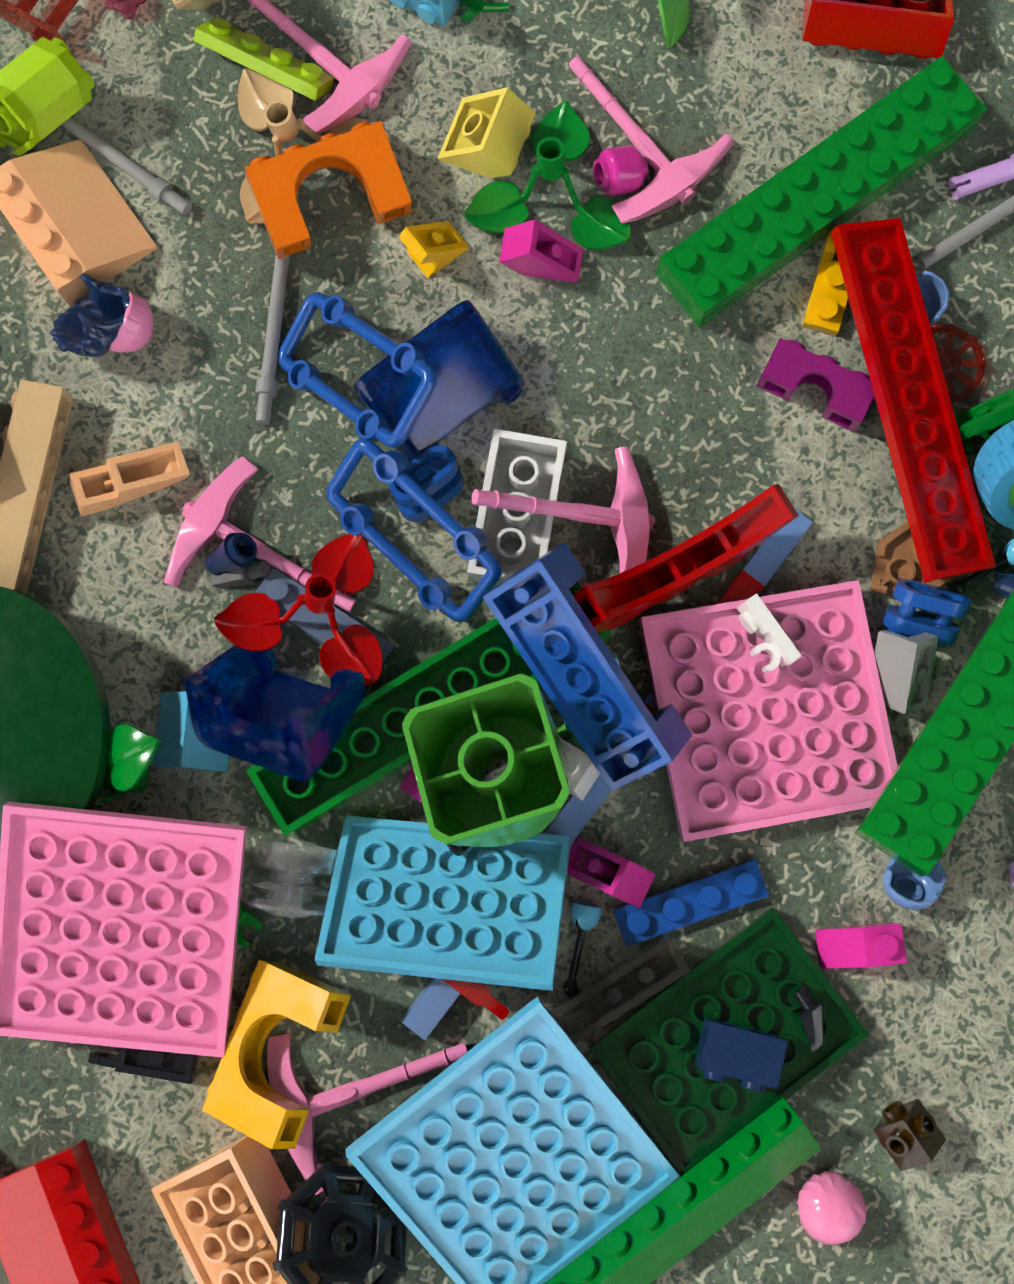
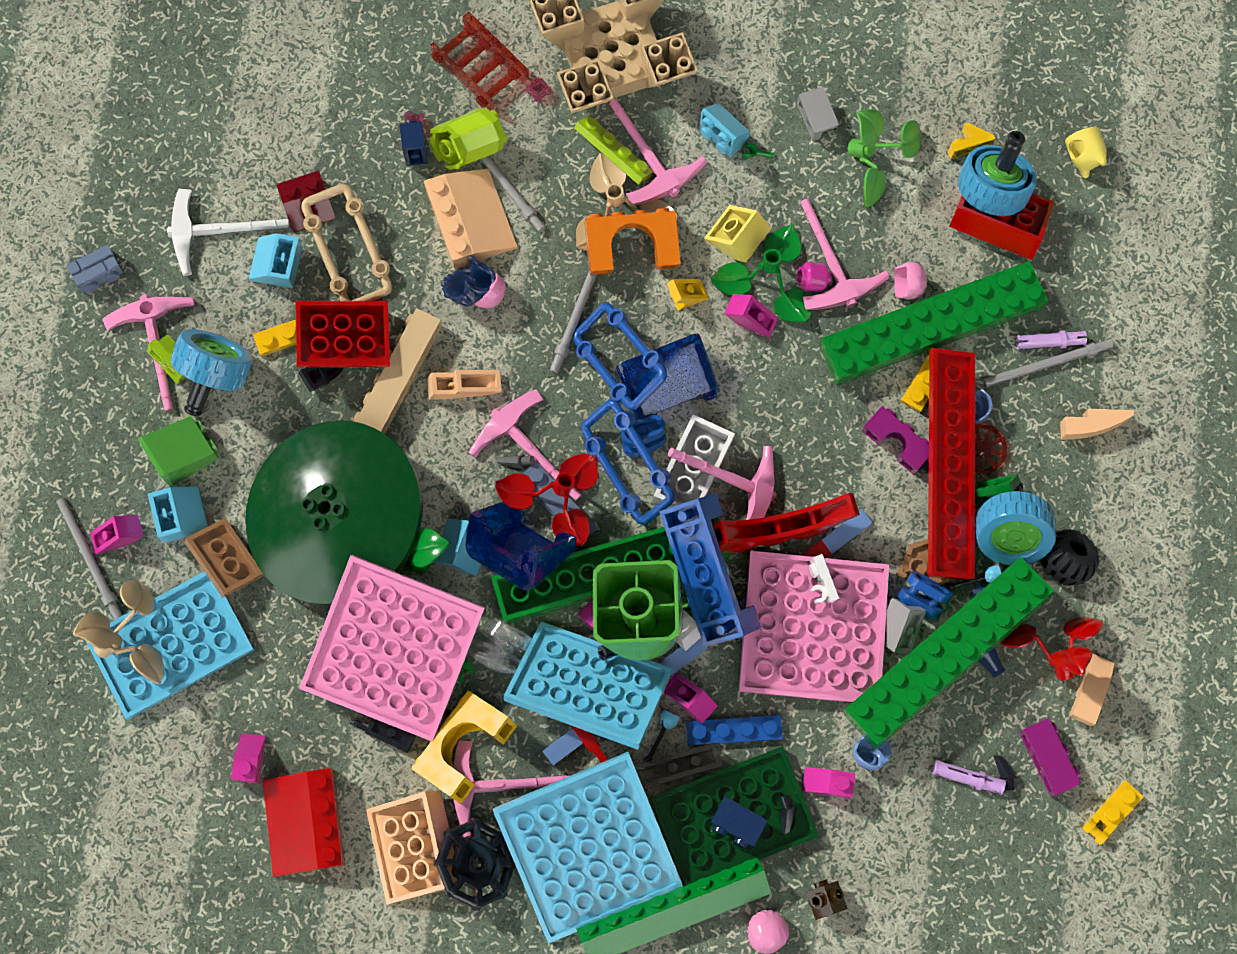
camera: 10 degrees right, 5 degrees down
dark blue cone [206,533,257,575] -> none
none -> bright pink hair [894,261,927,301]

